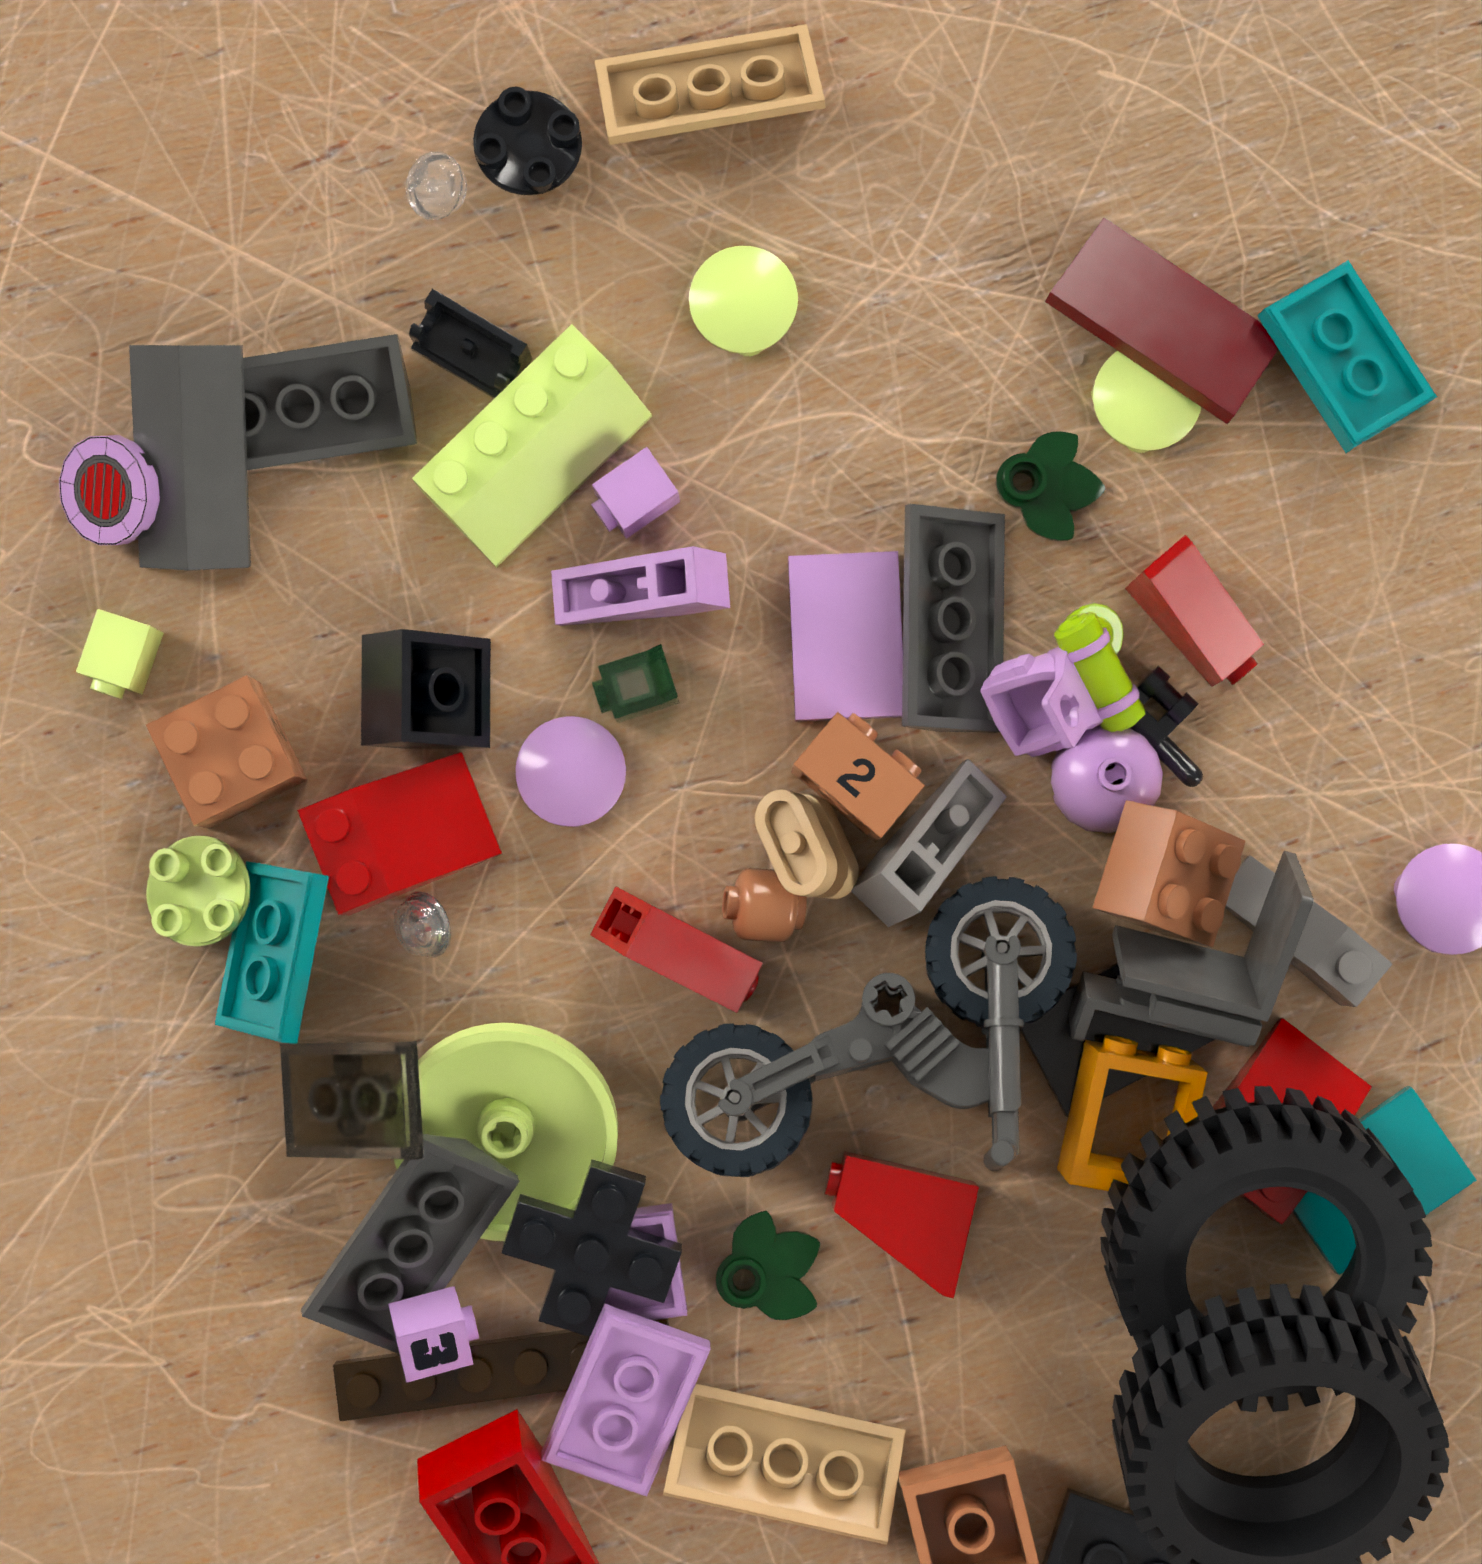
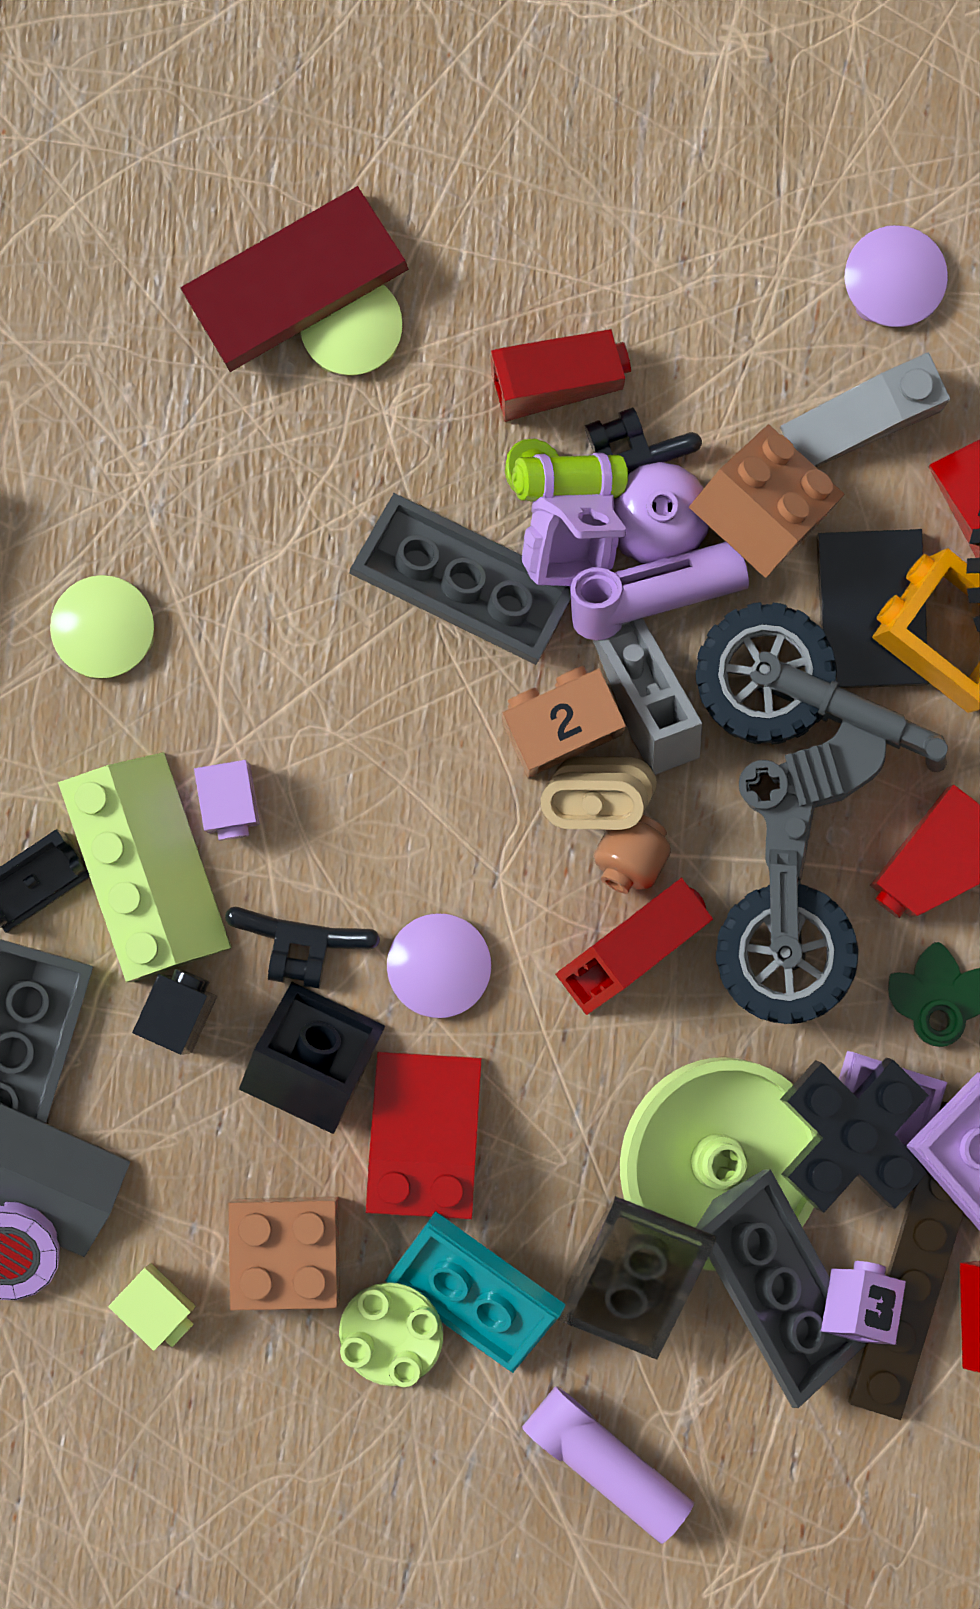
camera: 65 degrees left, 0 degrees up
clear hat [393,891,451,958] -> none
lavender slope [551,546,730,626] -> none
clear green window [592,644,680,723] -> none
lavender tile [788,551,903,722] -> none
dark green plate [996,432,1106,541] -> none
dark grey piece [1068,851,1314,1047] -> none
teal tile [1257,260,1437,453] -> none
none -> black brick [132,969,217,1055]
none -> black piece [225,906,380,989]
none -> lavender piece [522,1386,694,1544]
none -> lavender piece [570,542,749,640]

